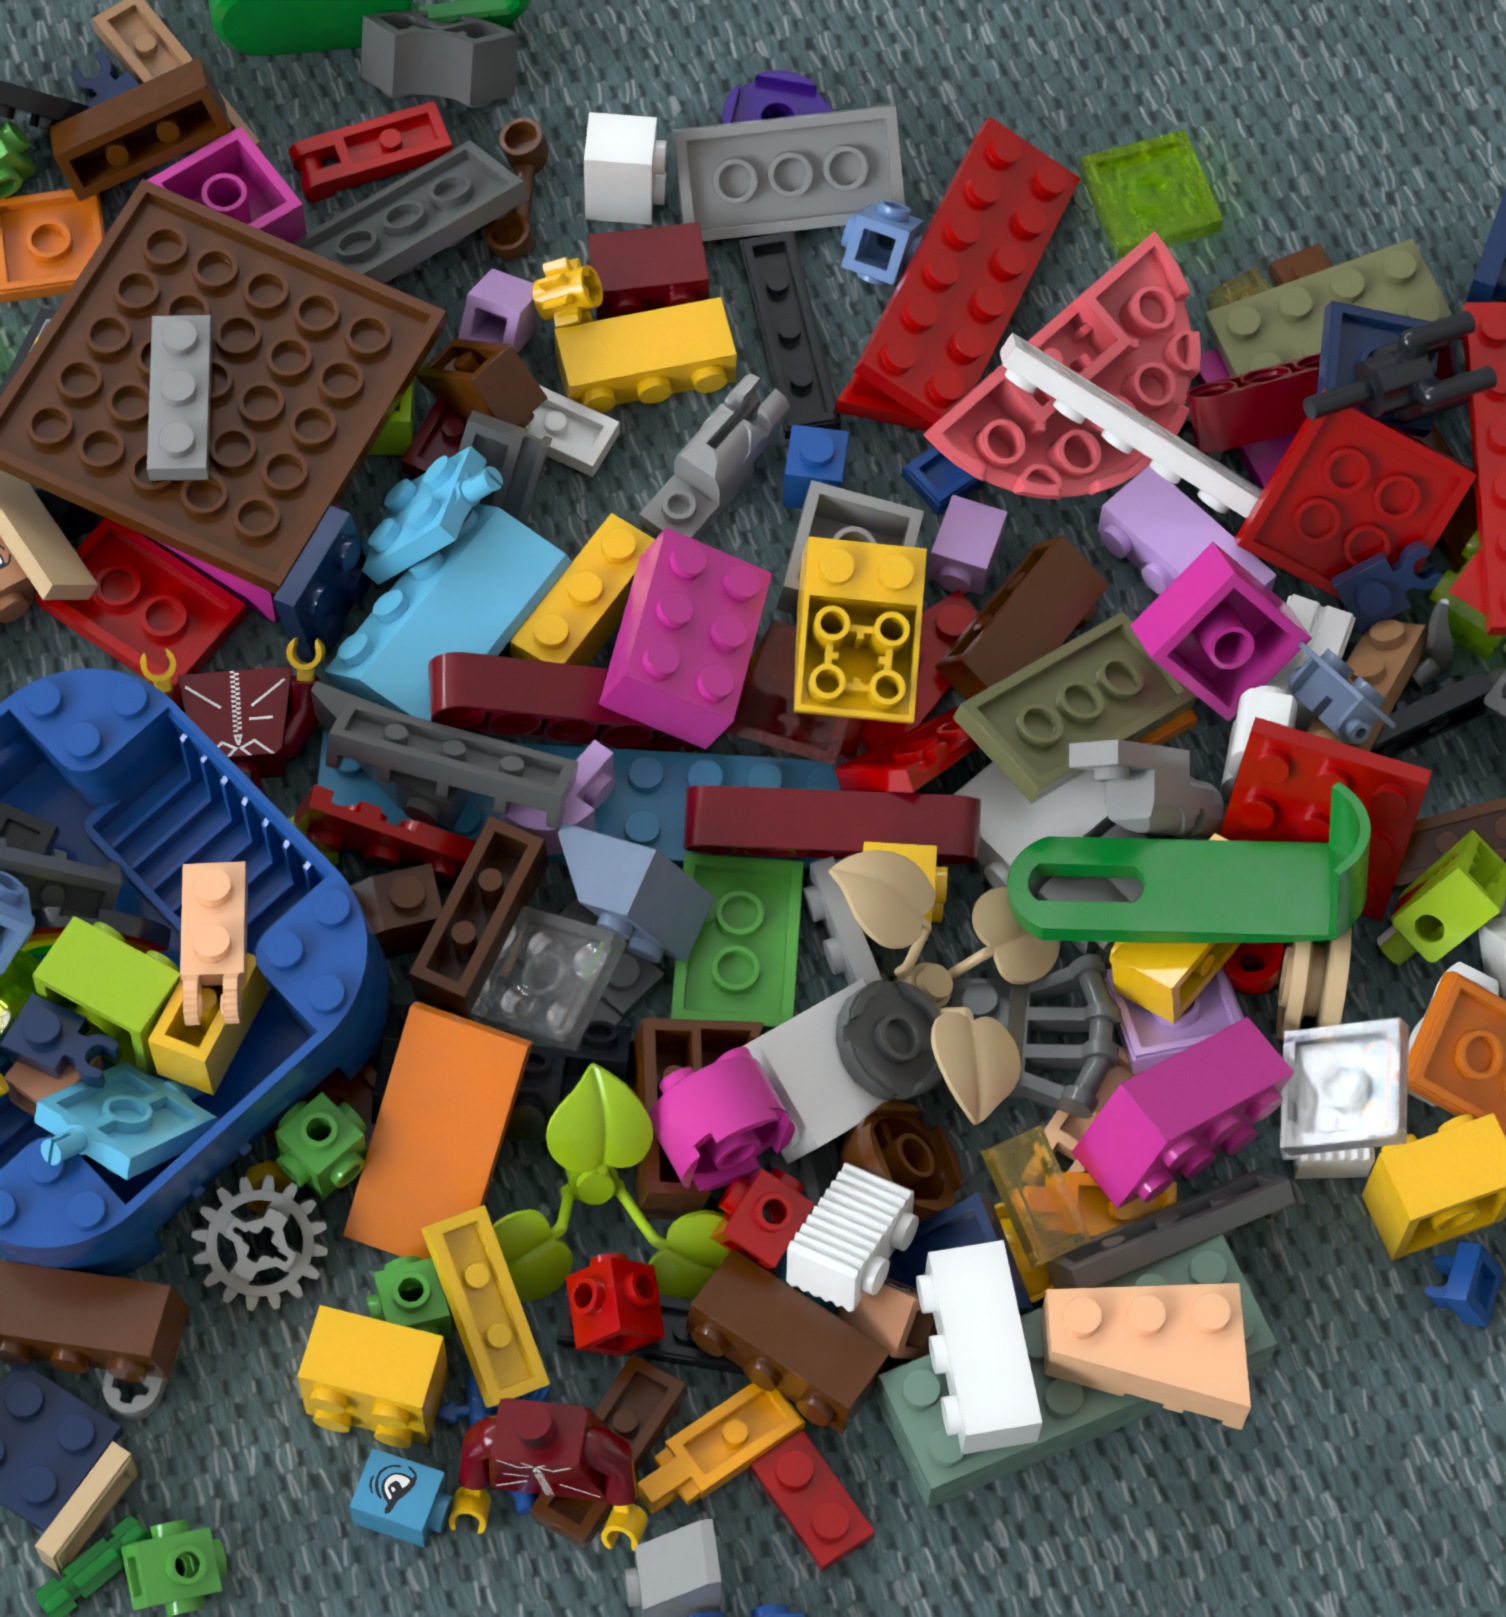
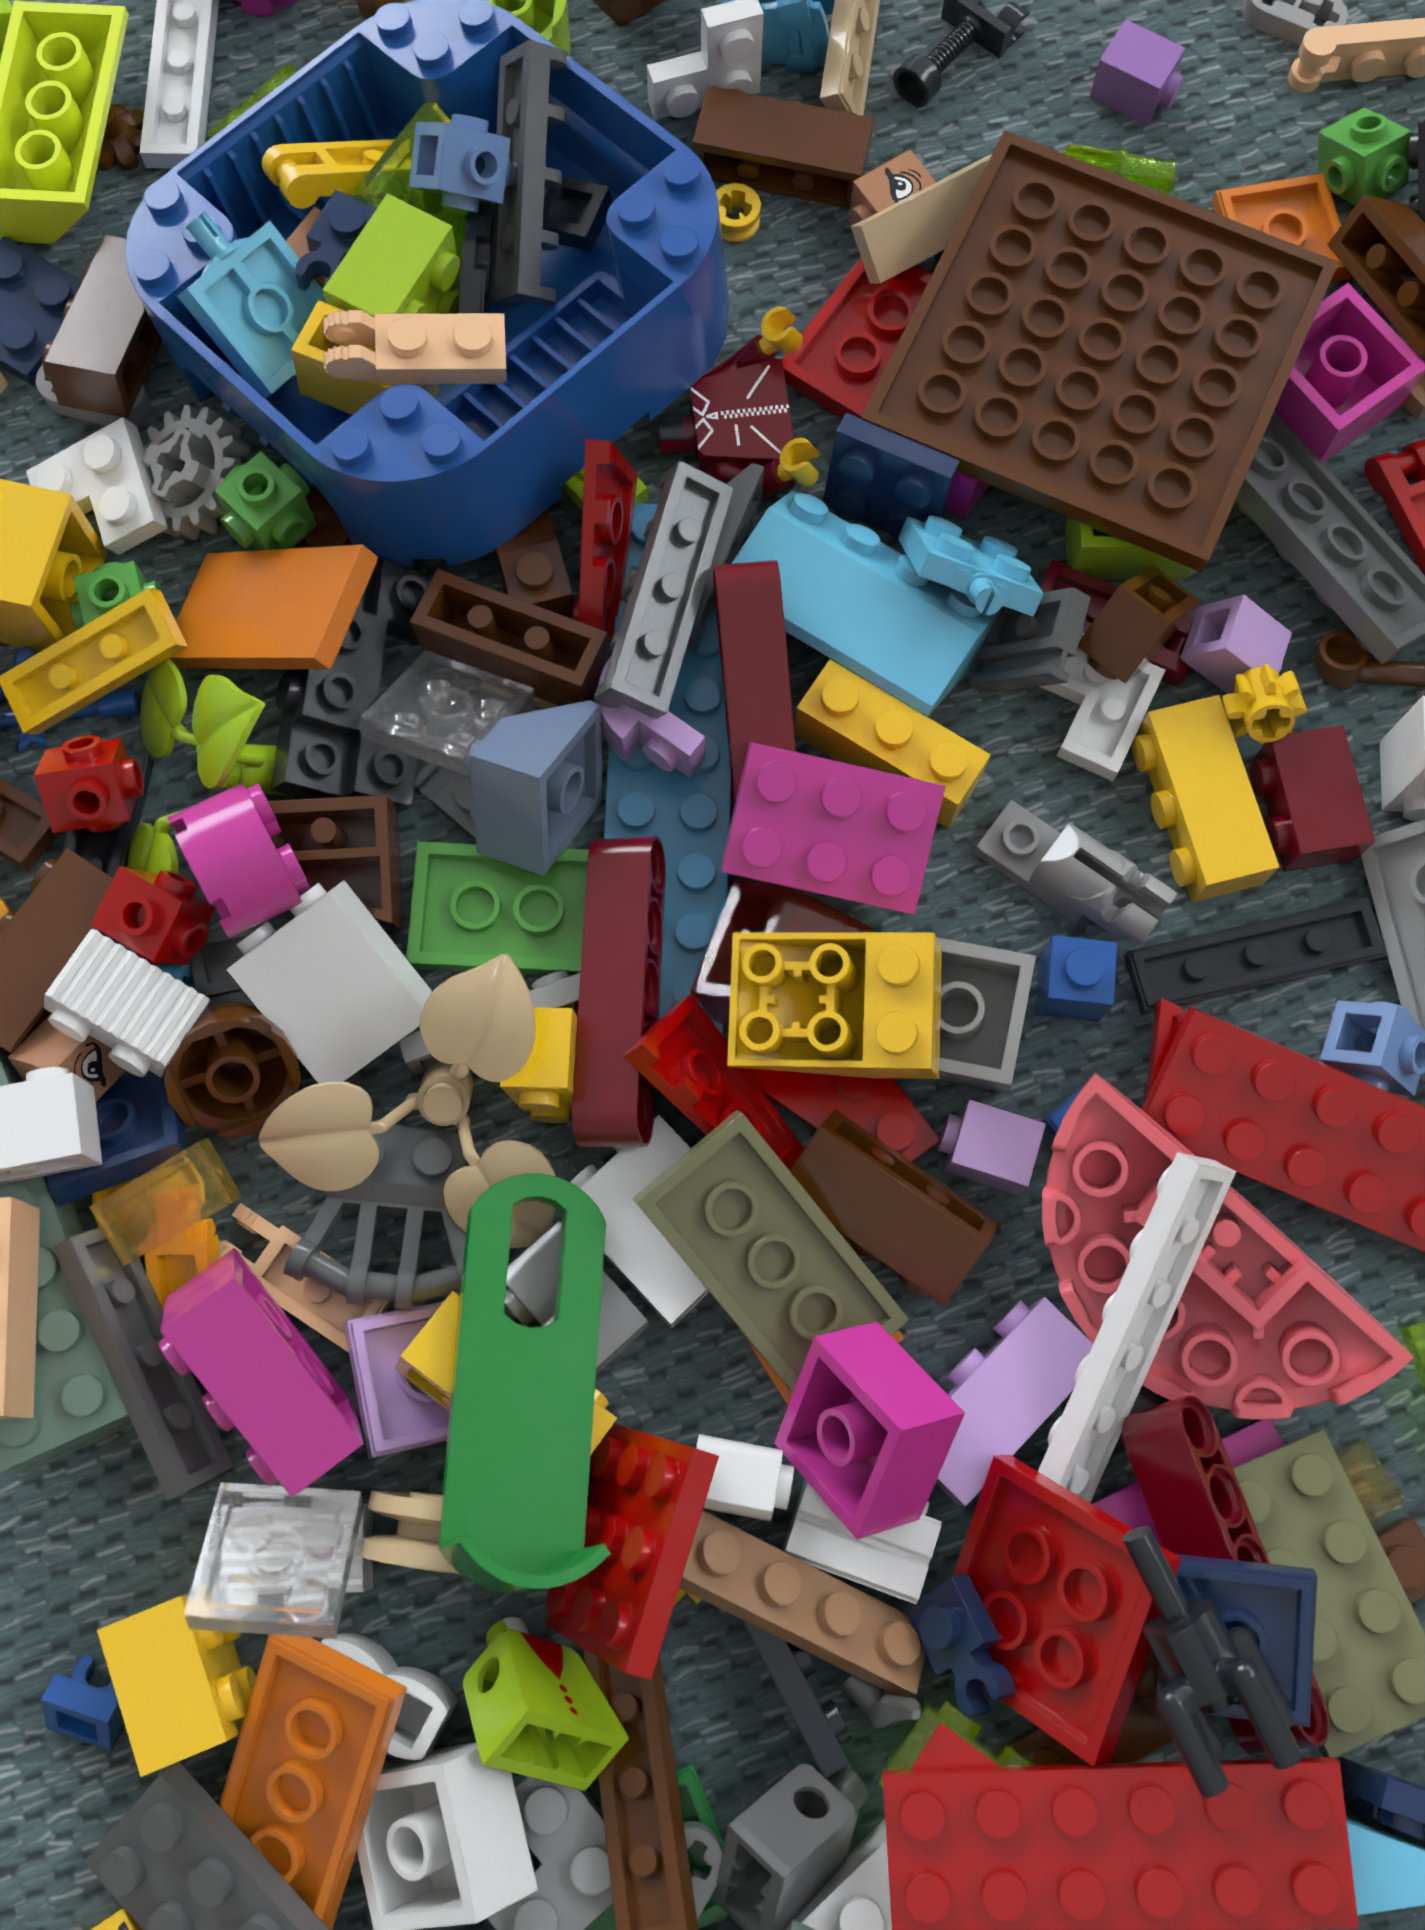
camera: 90 degrees right, 10 degrees up
light grey plate [147,315,213,481] -> none
dark grey tile [836,979,943,1102] -> none
light grey plate [1069,739,1224,839] -> none
sand blue hinge [1288,641,1397,744] -> none
none -> white plate [26,417,168,555]

